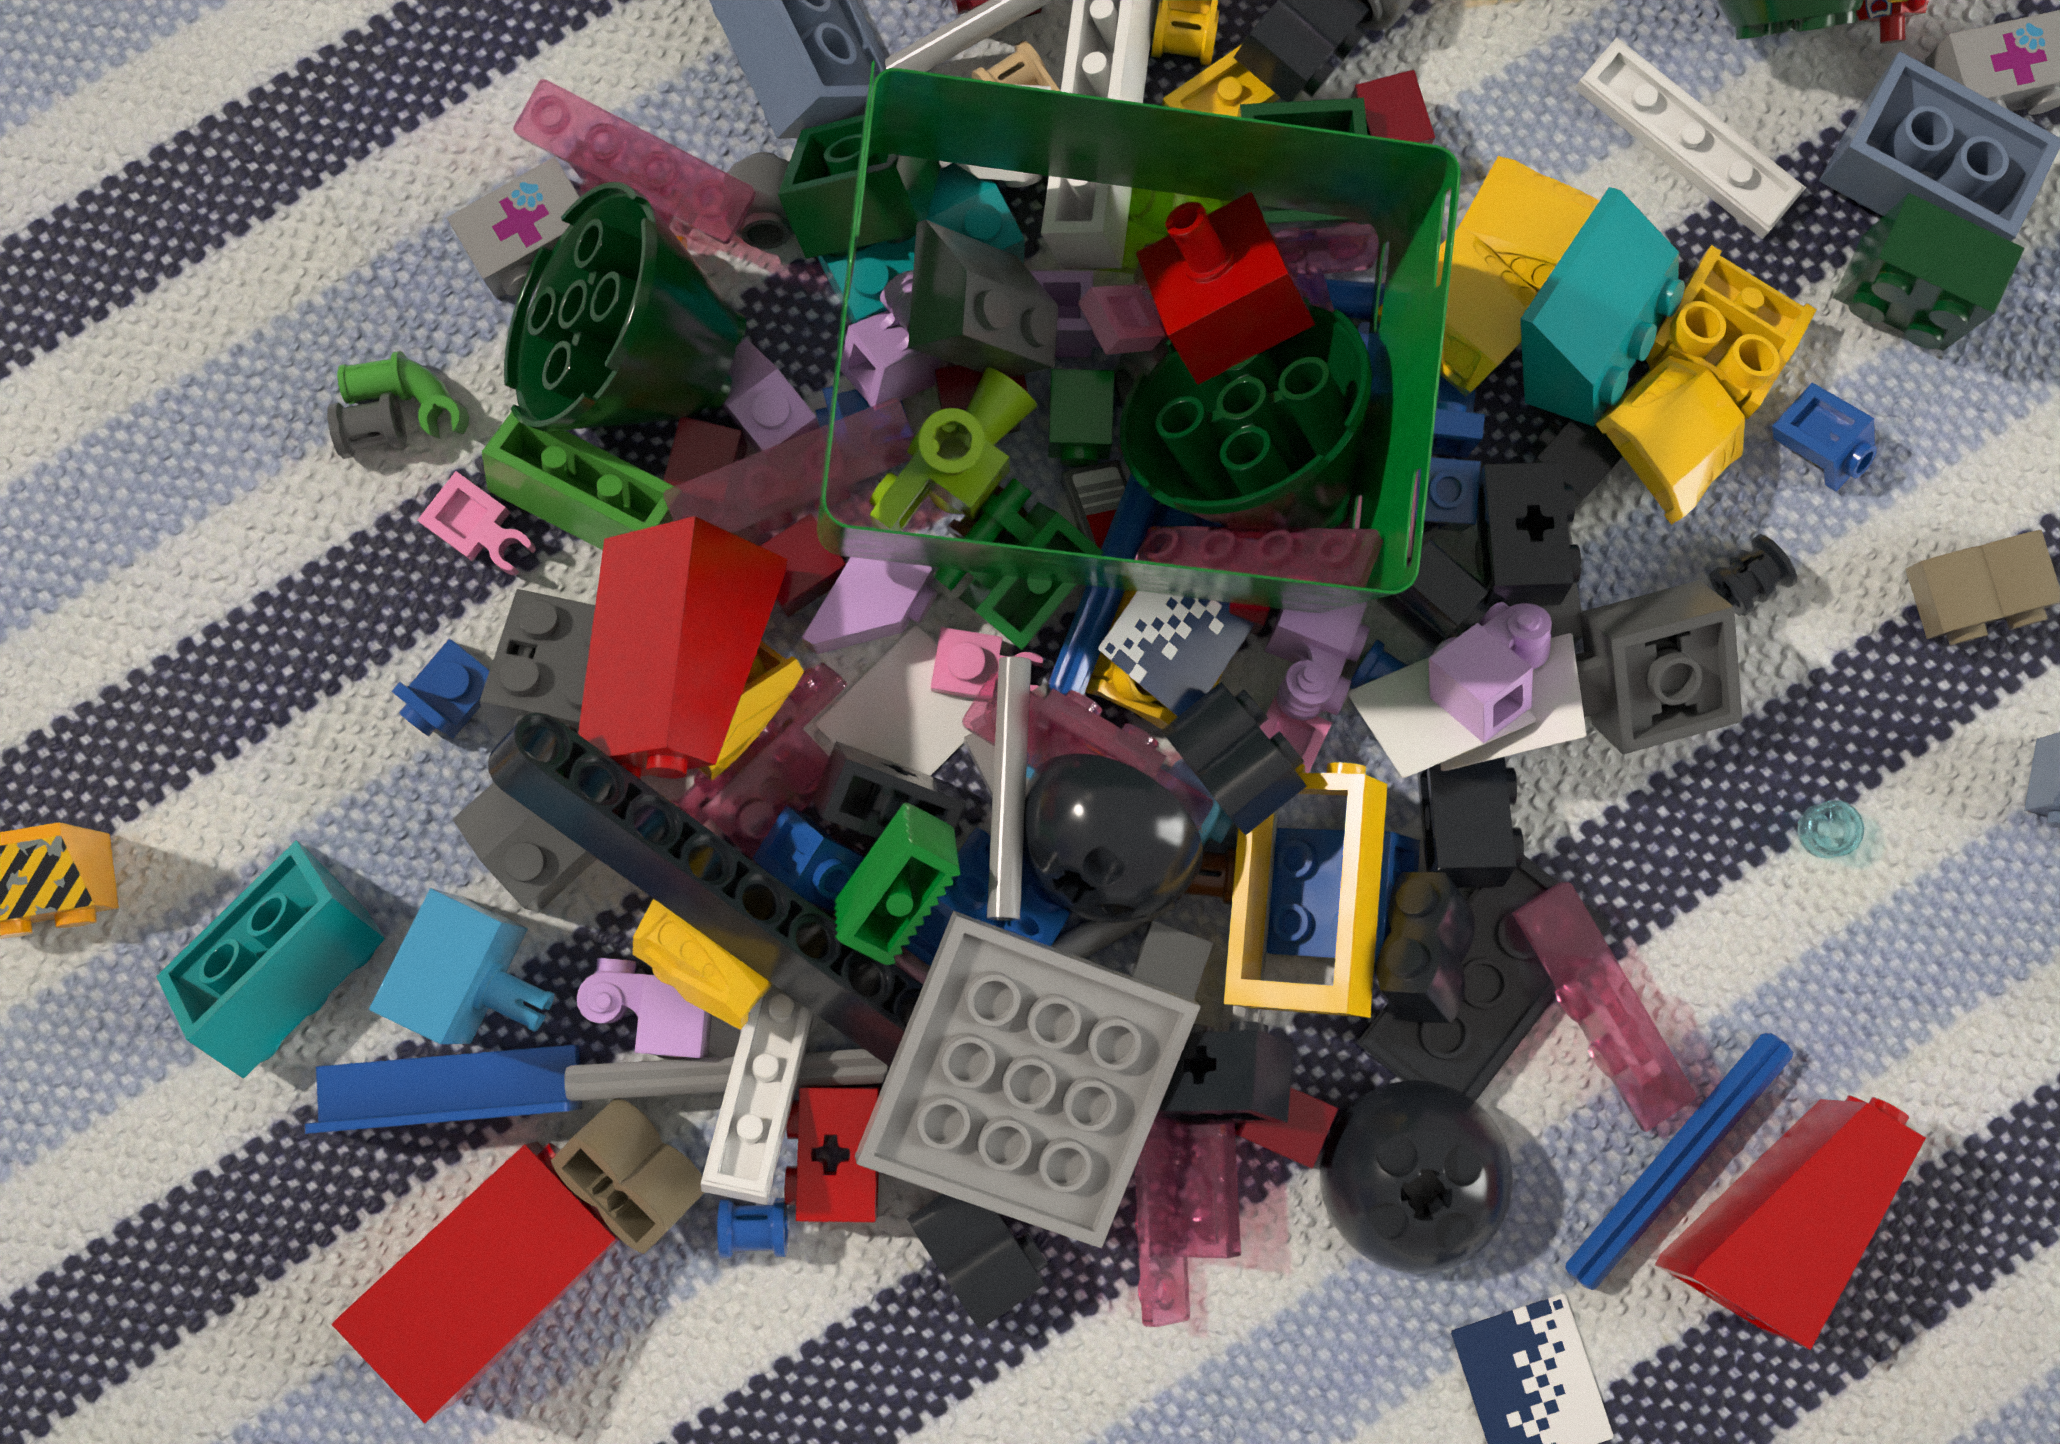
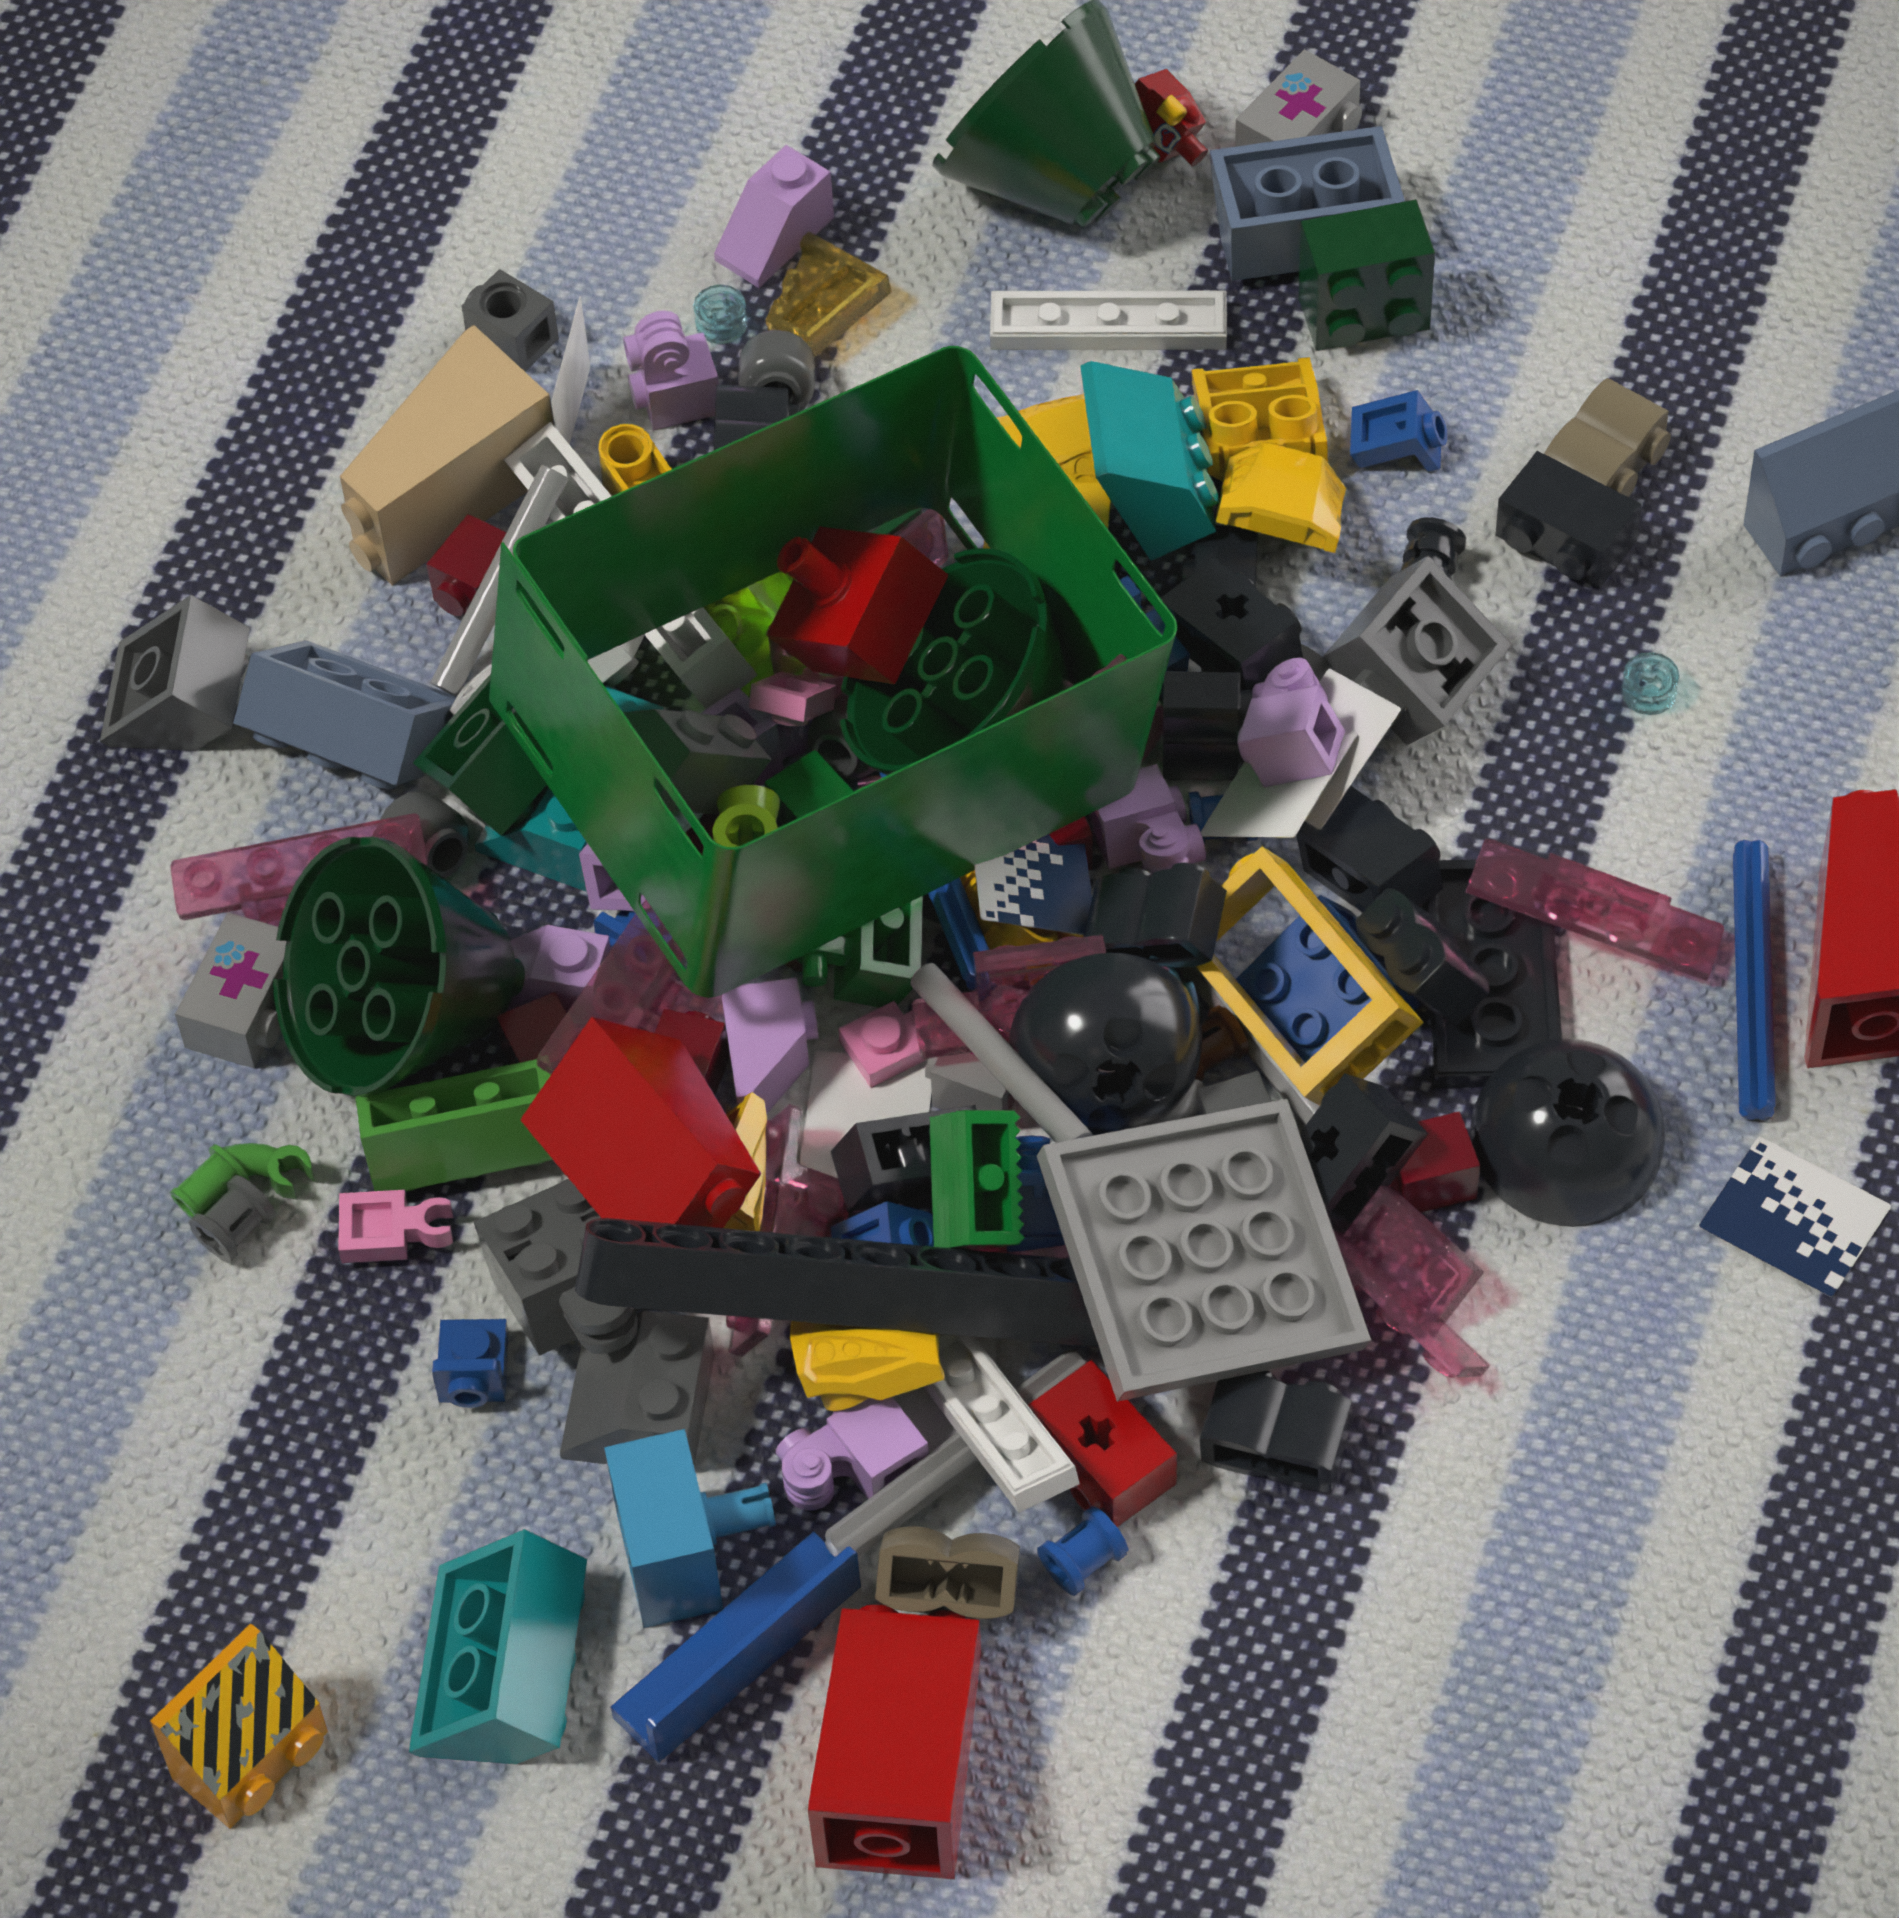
camera: 30 degrees left, 25 degrees down
none -> black brick [1495,451,1642,589]

